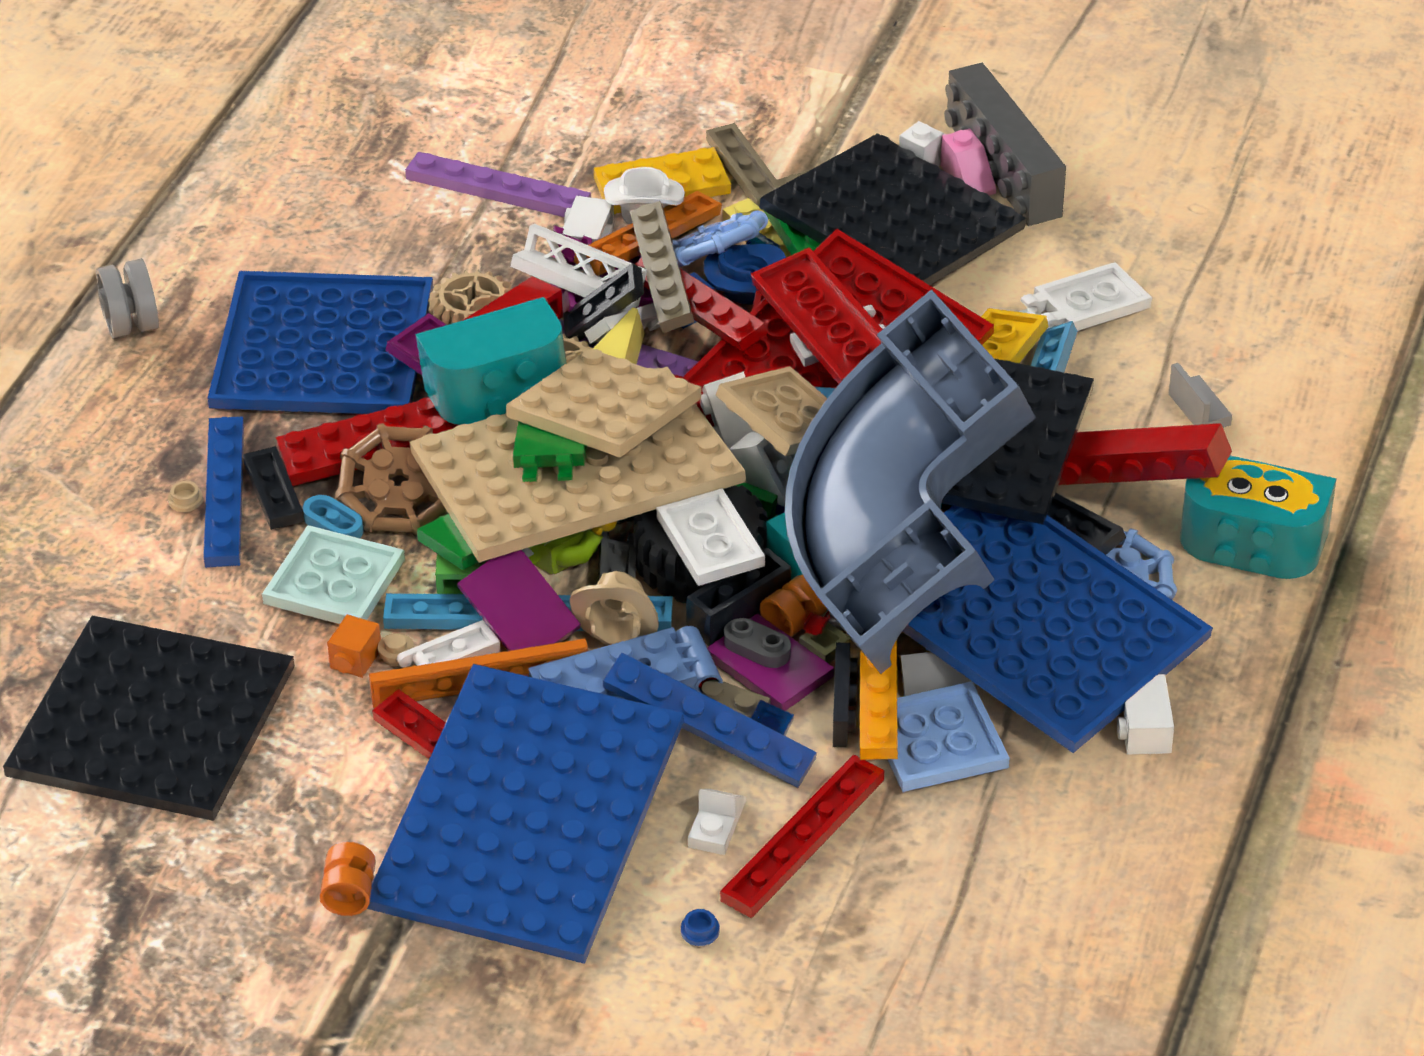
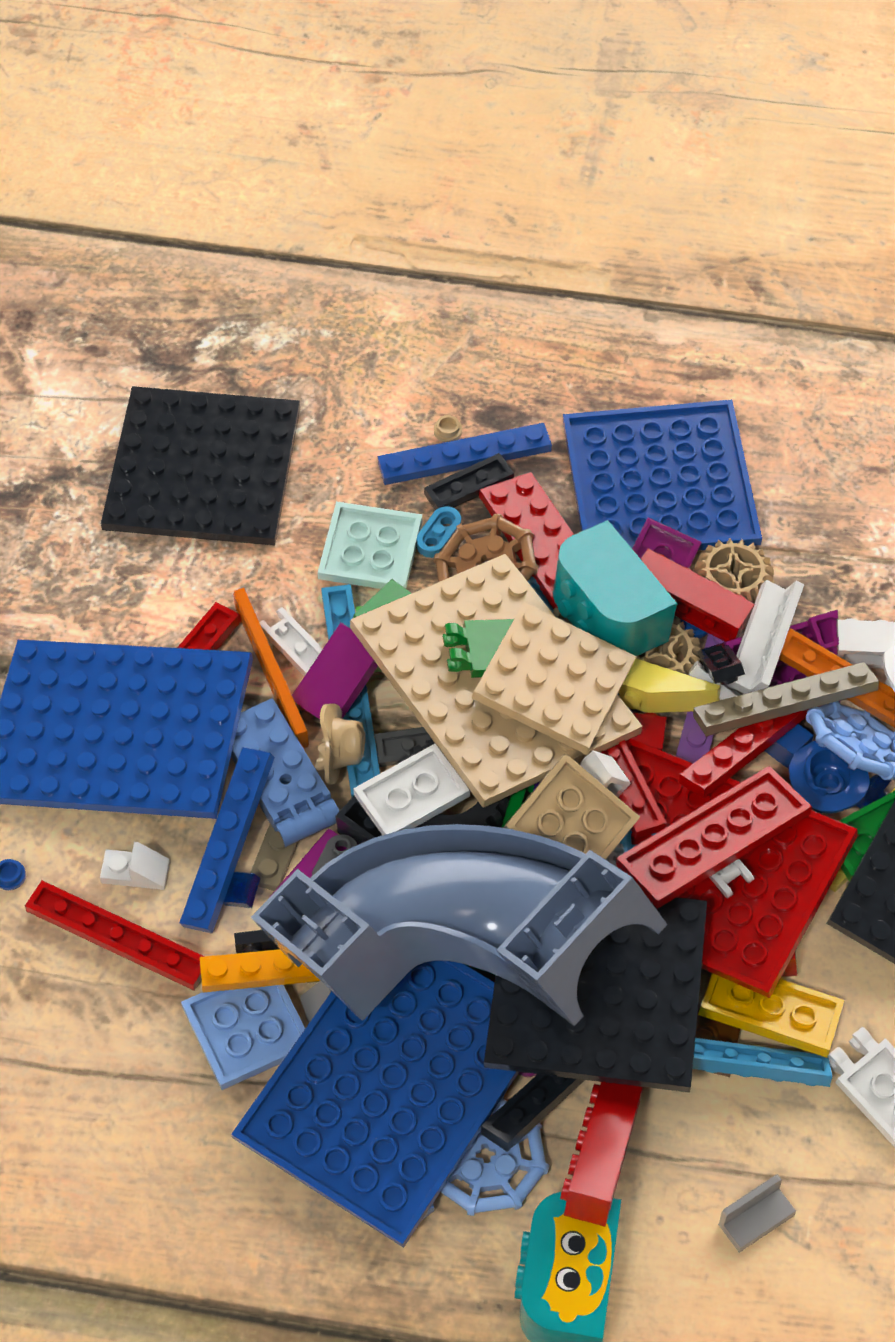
camera: 80 degrees right, 15 degrees up
light grey wheel [96,258,159,339] -> none
orange wheel [320,842,376,916] -> none
orange brick [327,614,381,678] -> none
tan plate [378,633,414,666] -> none
white slope [1117,674,1174,755] -> none

